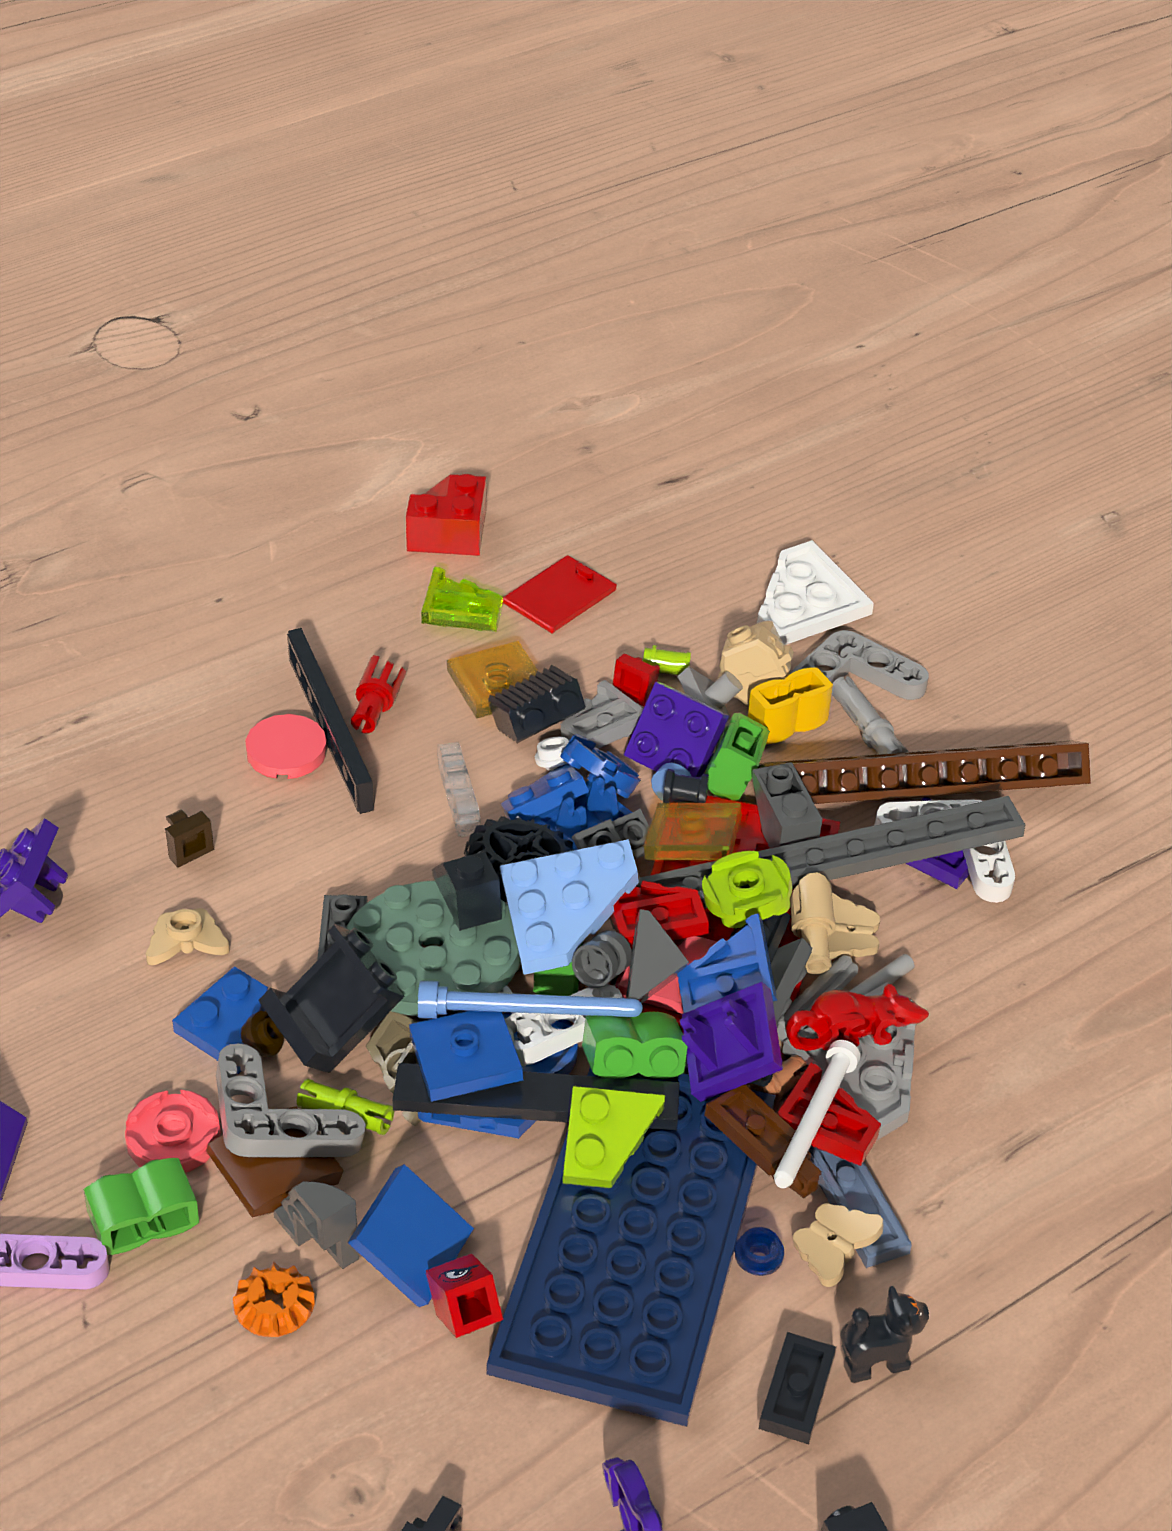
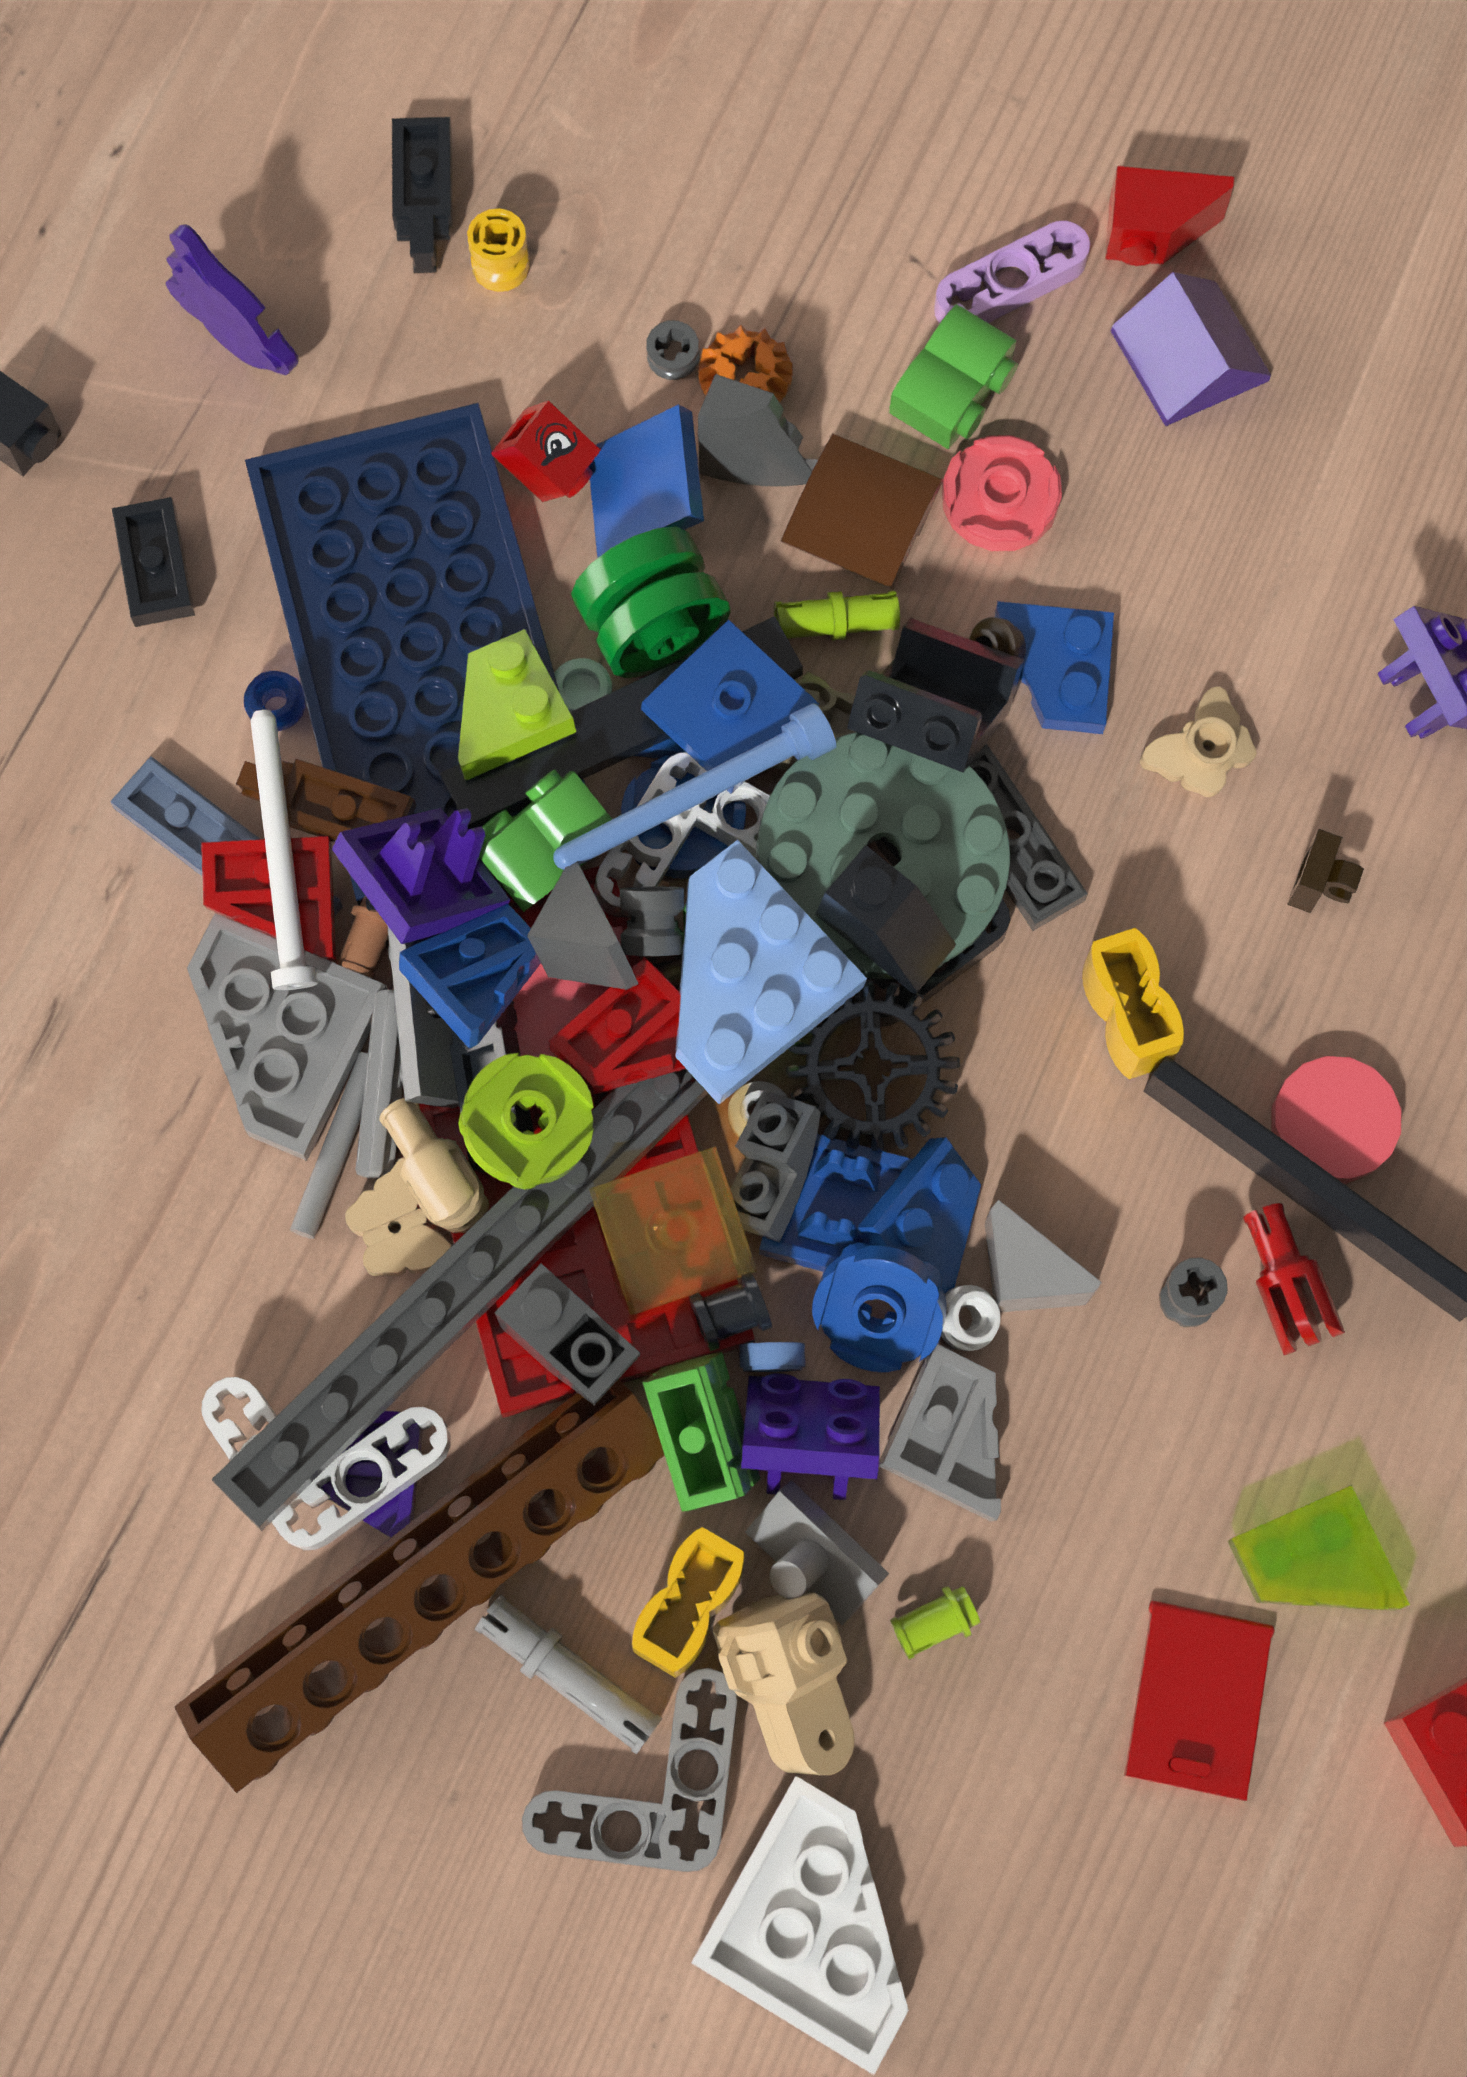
camera: 150 degrees right, 30 degrees up
light grey beam [216,1044,366,1157] -> none
clear beam [437,742,481,838] -> none
clear yellow plate [447,641,538,719] -> none
black brick [488,665,586,743] -> none
red tile [613,653,660,707] -> none
red animal [785,984,929,1051] -> none
tan animal [793,1203,884,1287] -> none
black animal [840,1286,929,1383] -> none
none -> yellow wheel [467,208,530,292]
none -> light aqua tile [554,658,613,712]
none -> green wheel [571,527,731,678]
none -> dark grey bush [646,320,699,380]
none -> light grey slope [985,1200,1102,1313]
none -> yellow brick [1082,928,1184,1079]
none -> dark grey bush [1159,1257,1228,1328]

